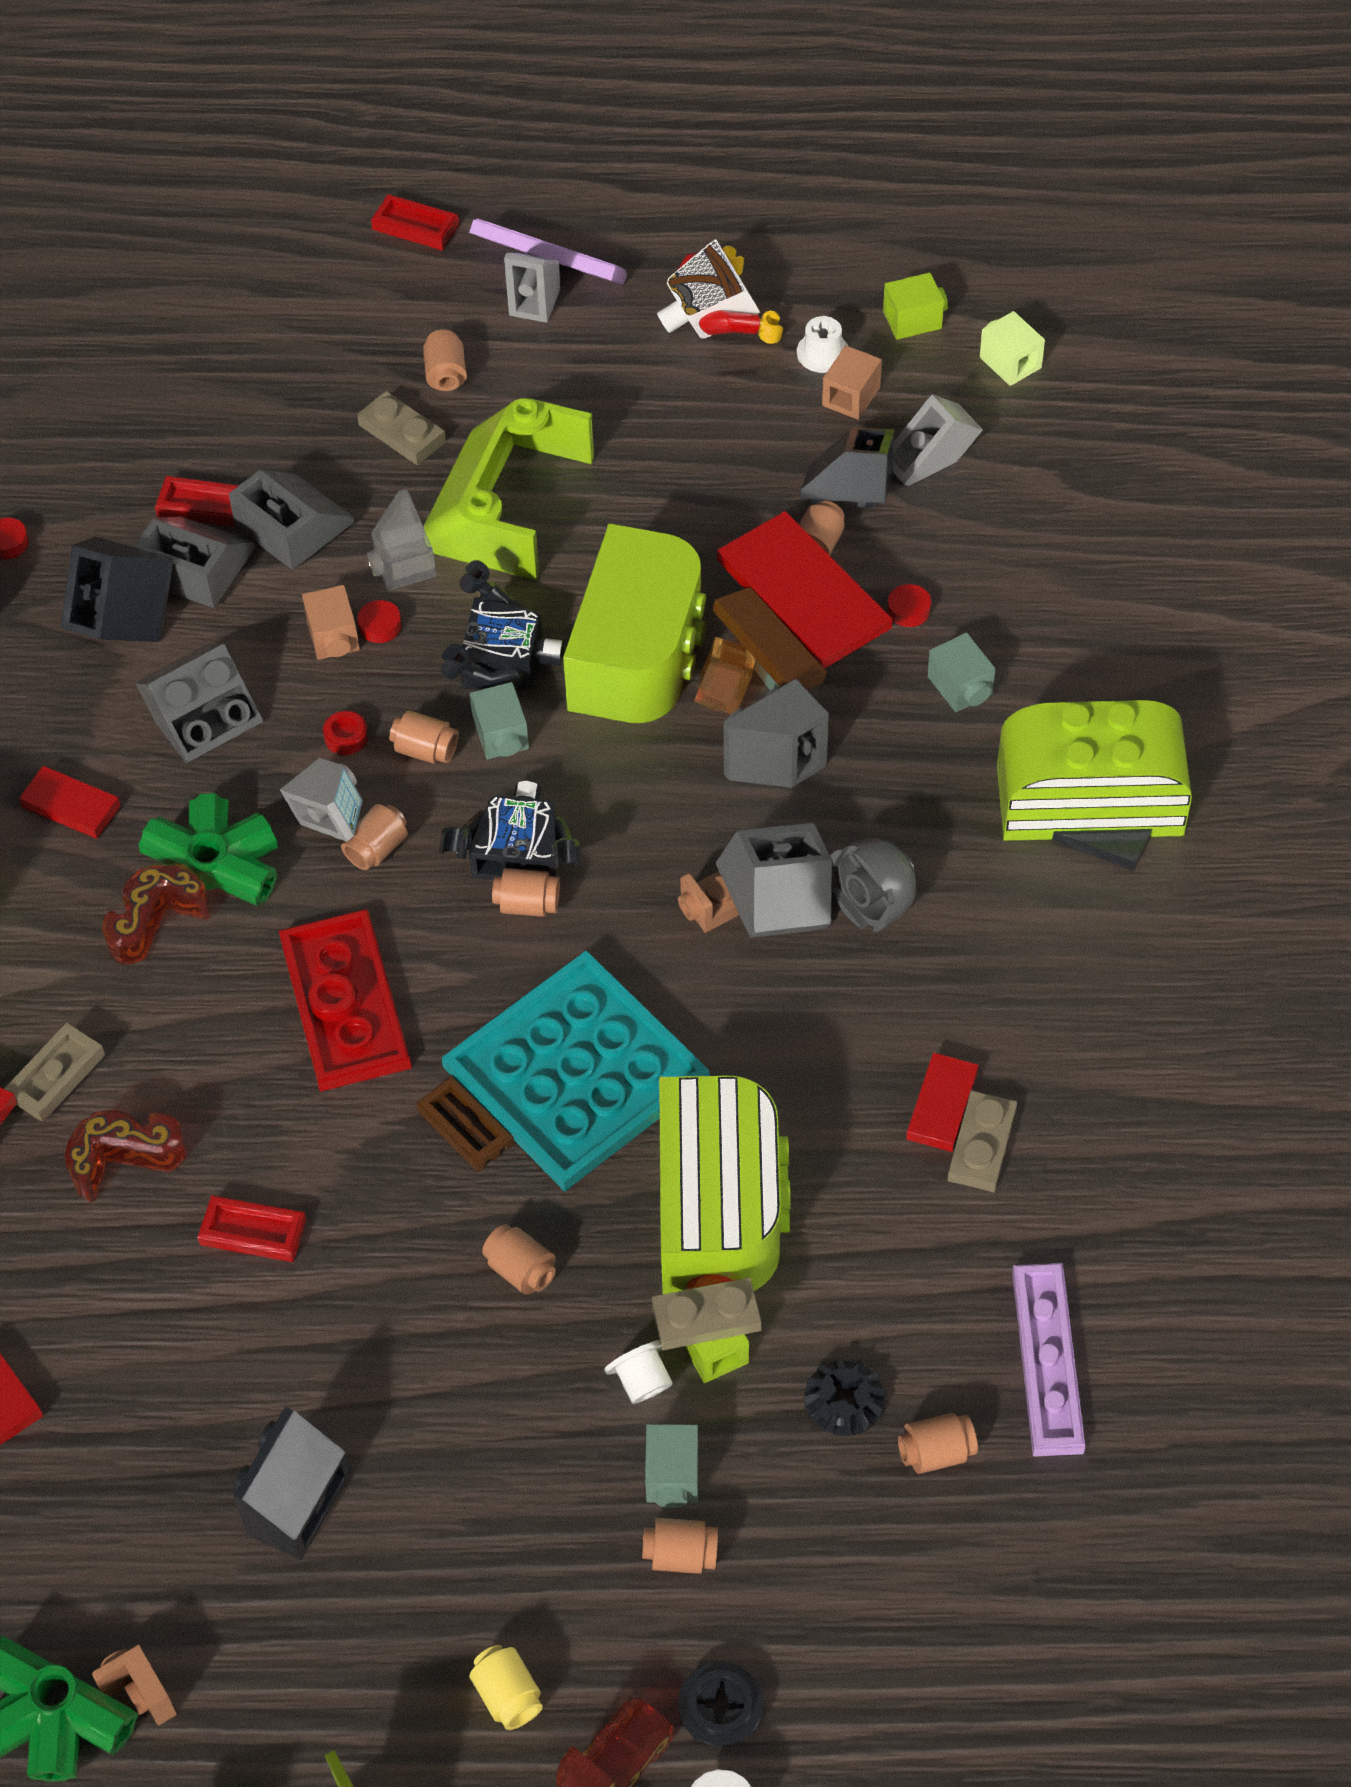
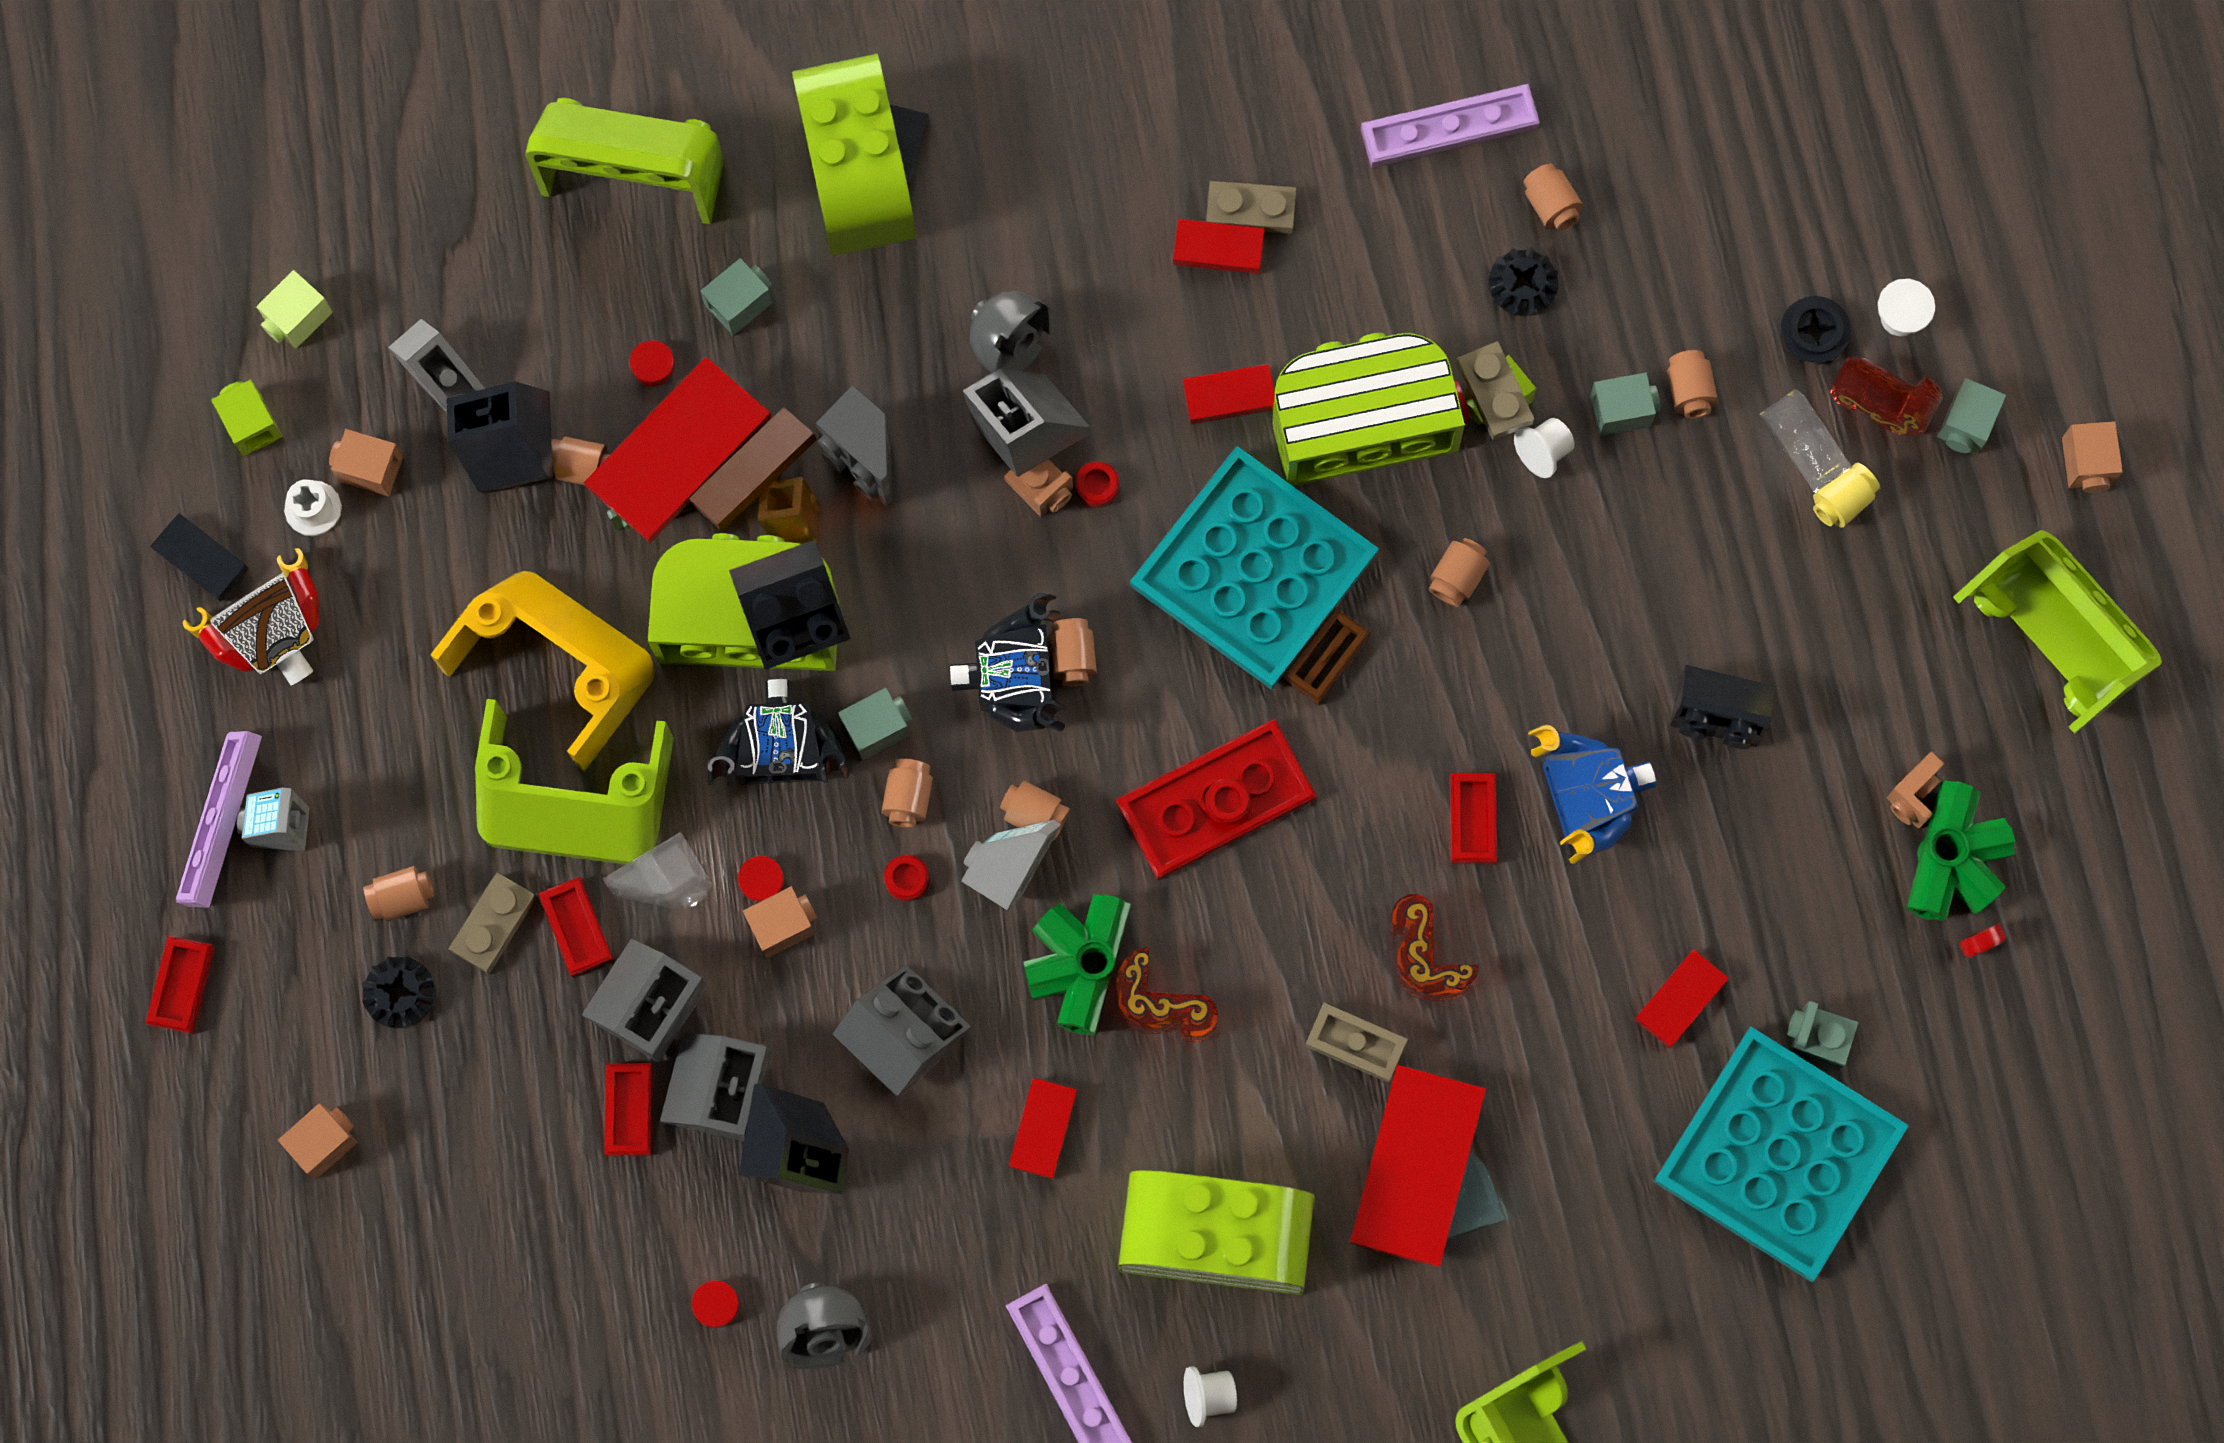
camera: 100 degrees left, 20 degrees up
none -> black tile [150,513,249,602]
none -> nougat brick [278,1103,358,1179]
none -> black gear [362,956,435,1029]
none -> yellow windscreen [431,571,655,772]
none -> lime windscreen [525,98,724,224]
none -> red tile [538,876,615,978]
none -> black slope [729,540,851,670]
none -> red tile [1075,461,1119,508]
none -> red tile [1182,364,1275,425]
none -> blue torso [1528,725,1656,864]
none -> clear slope [1759,389,1852,492]

